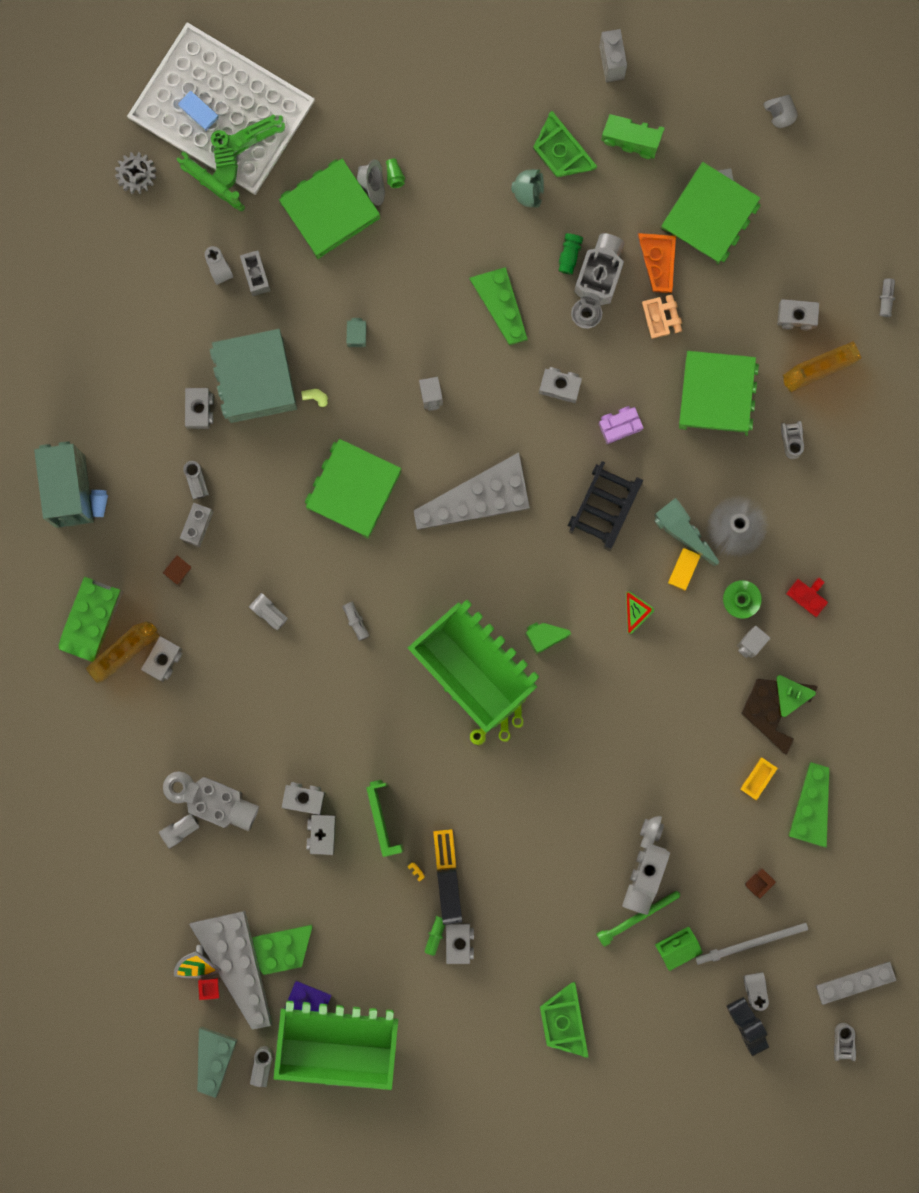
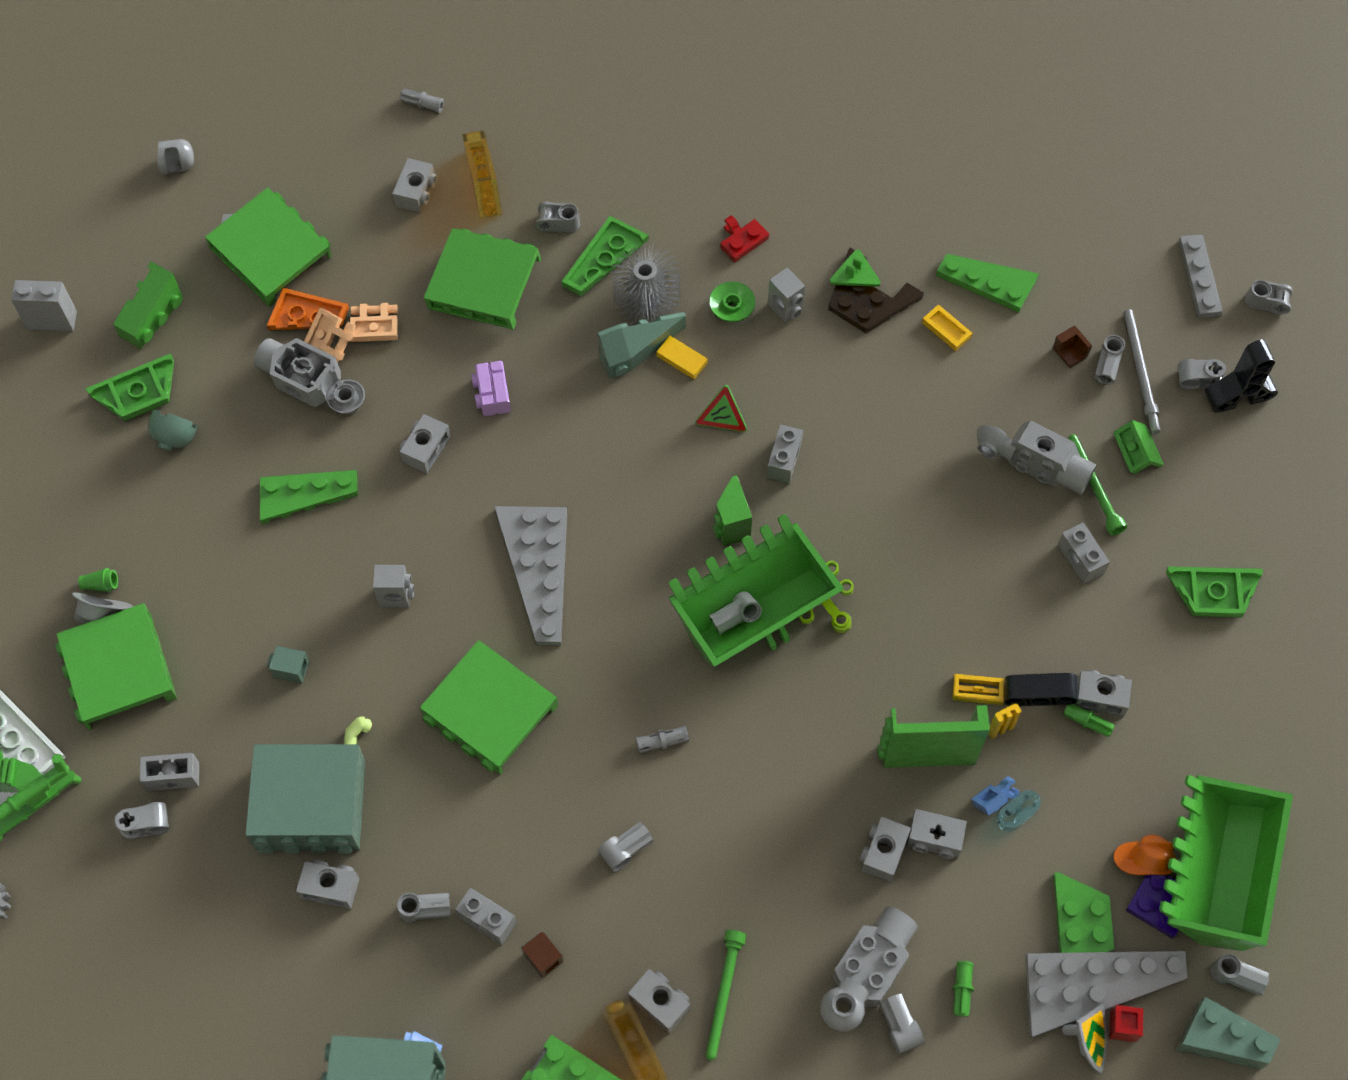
camera: 80 degrees left, 20 degrees down
green axle [558,233,584,275] -> none
black fence [567,461,643,551] -> none
none -> light nougat plate [304,308,356,363]
none -> bright green wing [562,216,649,296]
none -> bright green piece [706,930,747,1061]
none -> light grey piece [709,592,762,635]
none -> light grey brick [767,424,803,484]
none -> bright green axle [952,961,974,1017]
none -> medium blue plate [971,777,1020,816]
none -> clear light blue beam [997,790,1041,832]
none -> light grey brick [1058,523,1110,584]
none -> light grey piece [1094,335,1125,385]
none -> orange piece [1114,834,1177,875]

